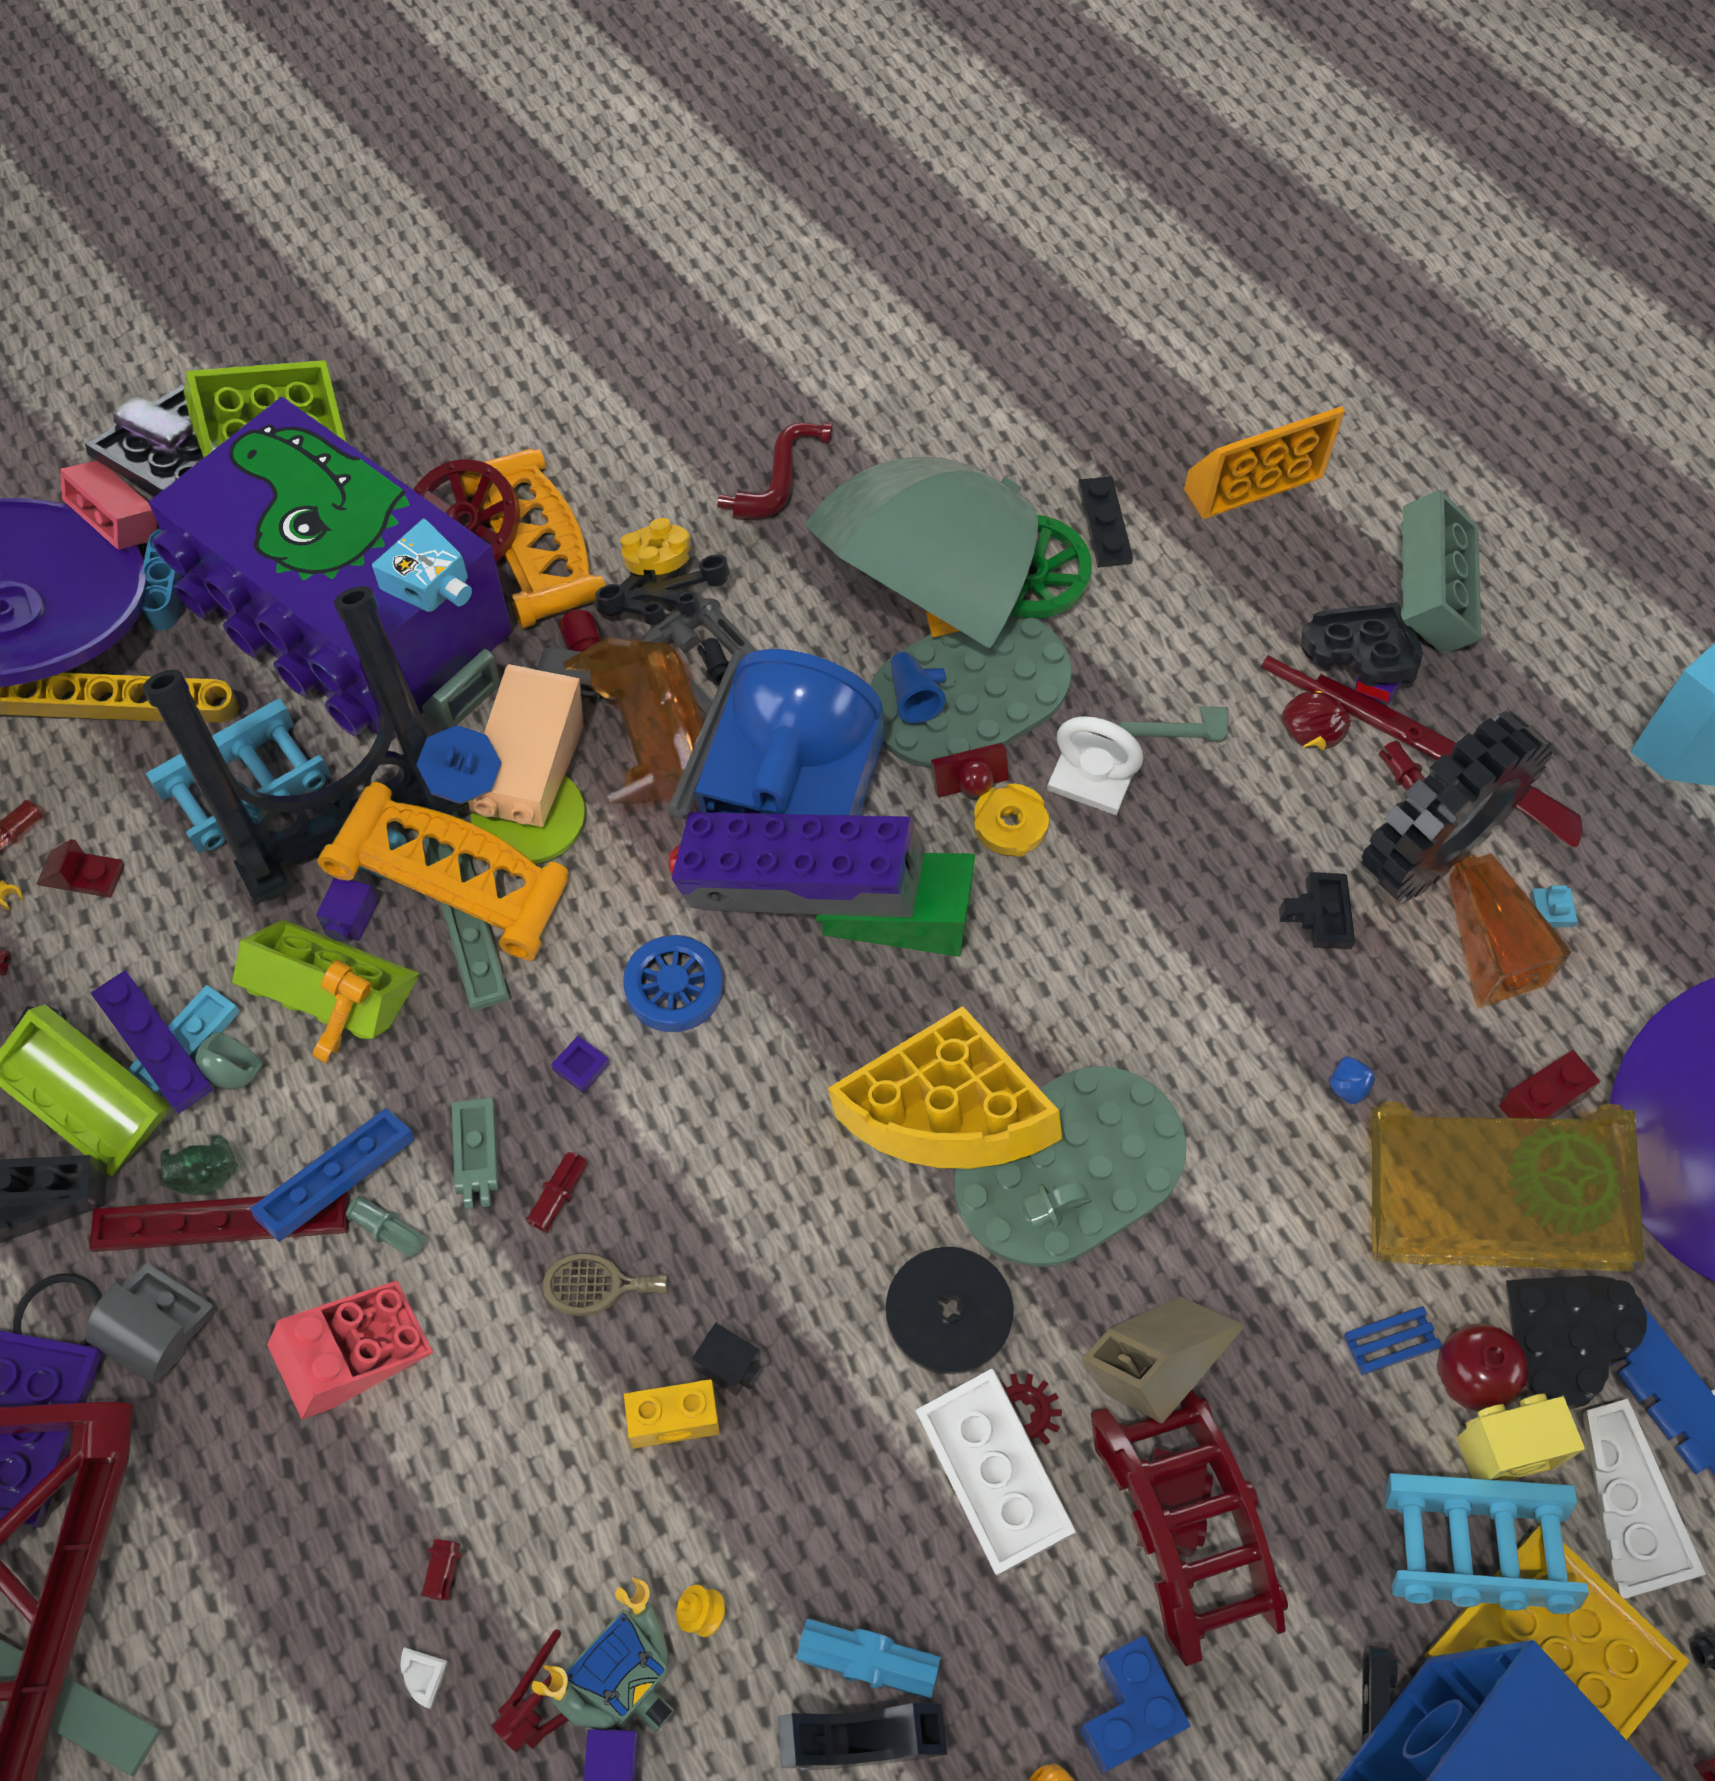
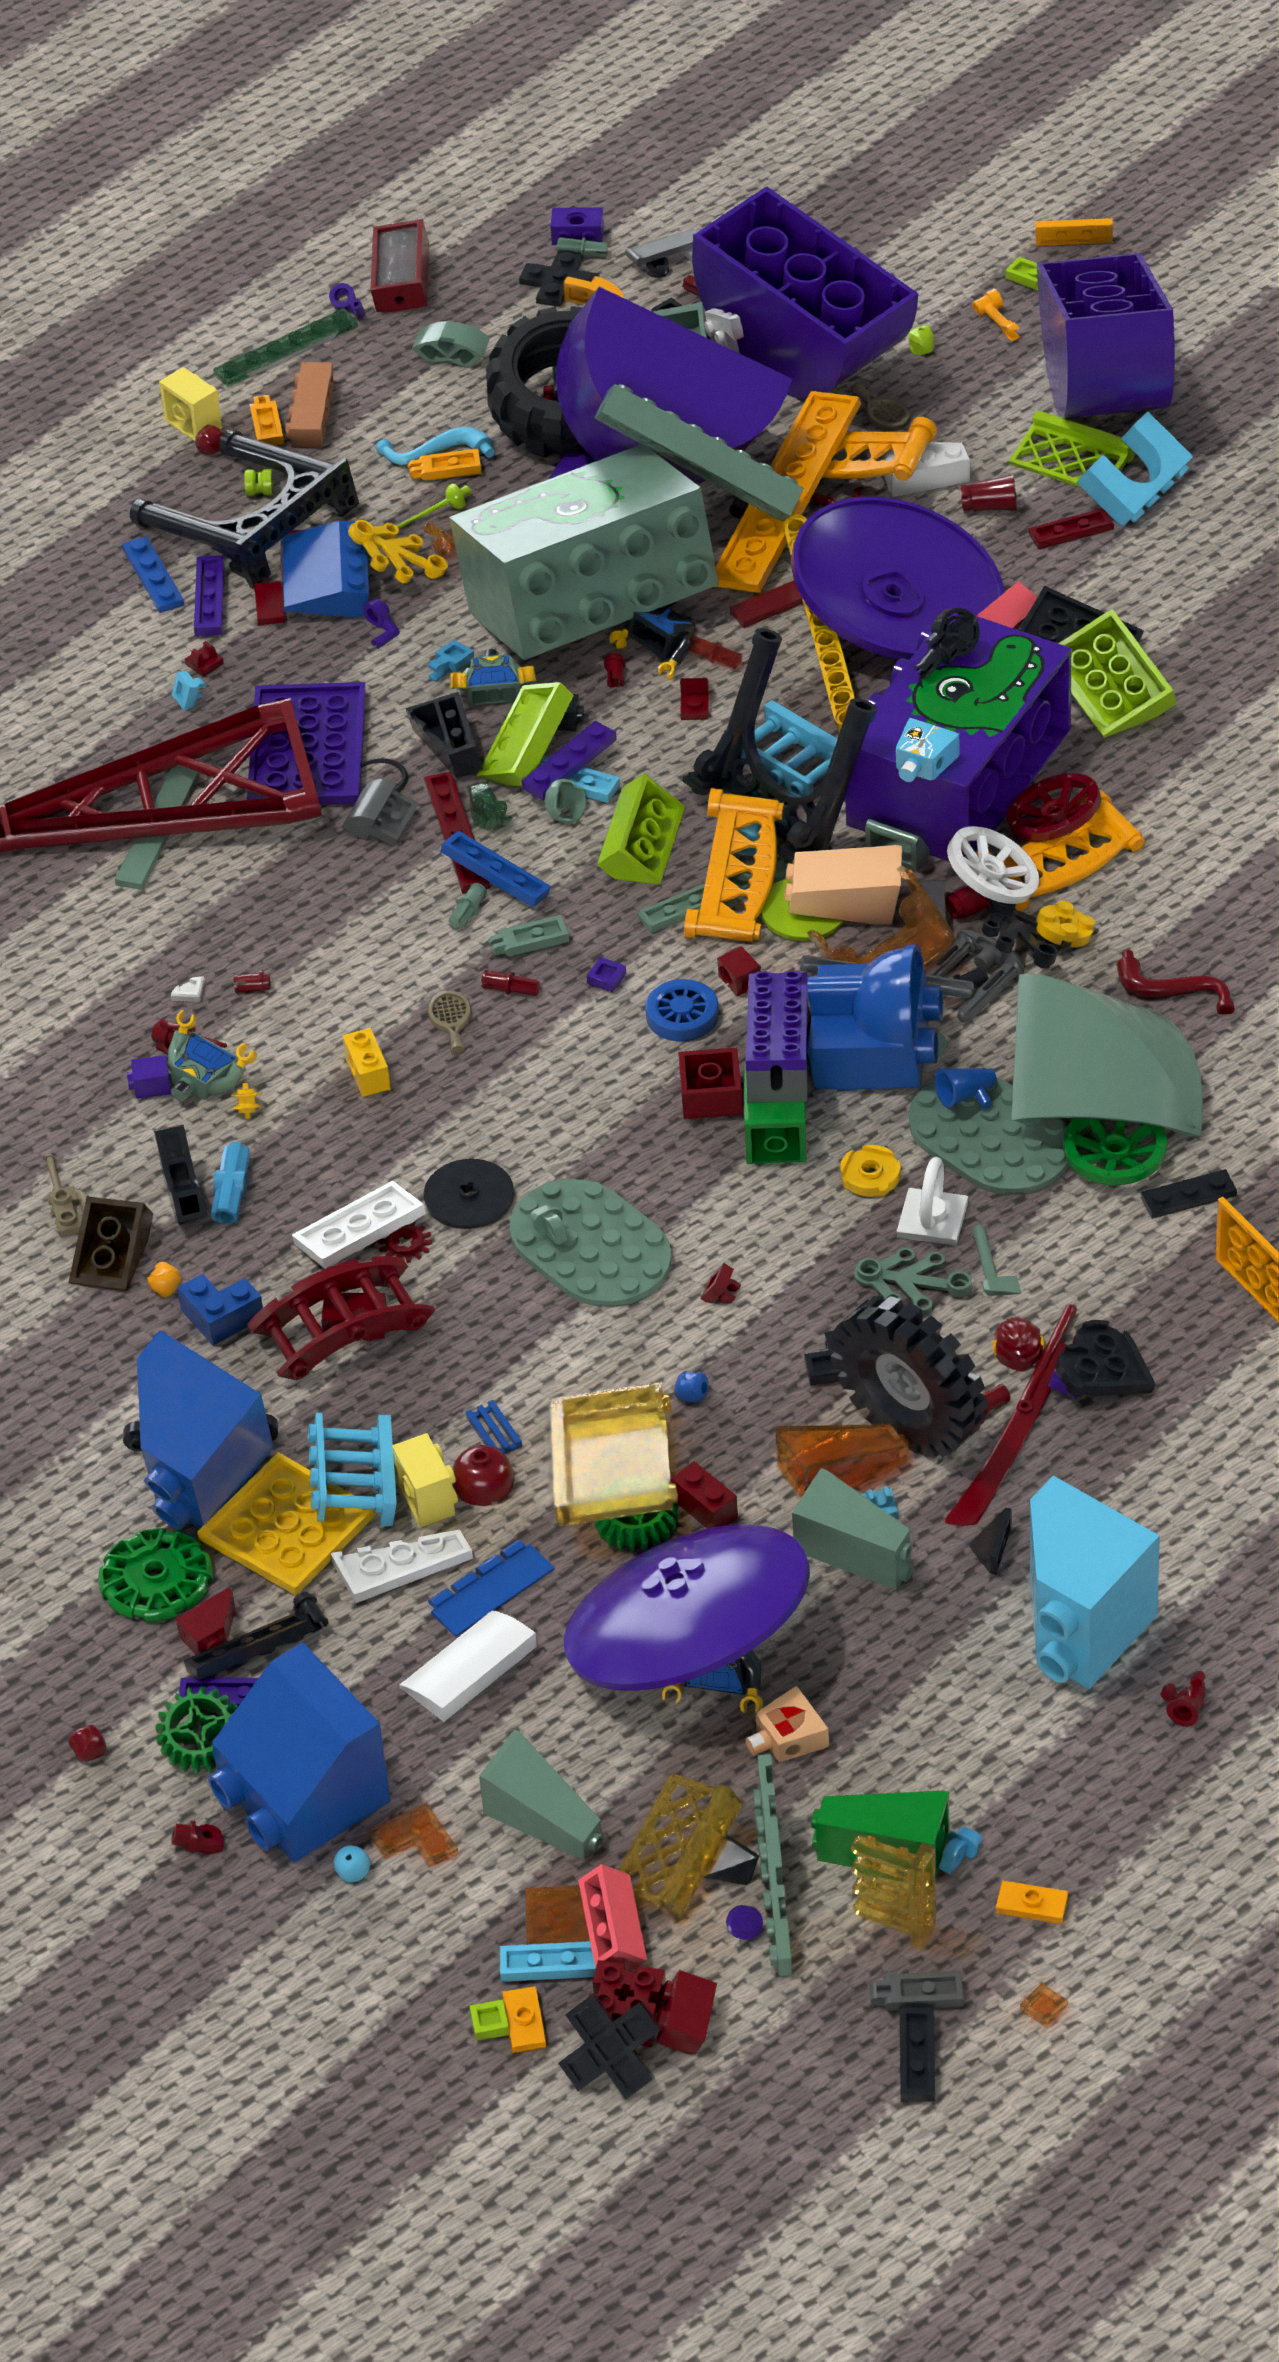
camera: 85 degrees right, 15 degrees down
tile [113,396,193,450] -> none
coral slope [267,1280,433,1420] -> none
light orange brick [312,960,372,1064] -> none
dark purple brick [316,877,378,942] -> none
blue piece [416,725,501,804] -> none
black brick [692,1322,763,1396] -> none
yellow brick [828,1006,1062,1169] -> none
dark red tile [931,742,1009,798] -> none
dark tan slope [1081,1297,1244,1424] -> none
sand green brick [1401,490,1481,653] -> none
black plate [1506,1275,1647,1410] -> none
none -> dark red brick [678,1047,743,1119]
none -> dark red tile [700,1263,741,1304]
none -> dark red brick [717,946,761,996]
none -> sand green slope [792,1468,914,1590]
none -> sand green plant [854,1247,972,1315]
none -> black pin [914,608,980,679]
none -> white wheel [947,826,1039,904]
none -> black slope [970,1508,1012,1575]

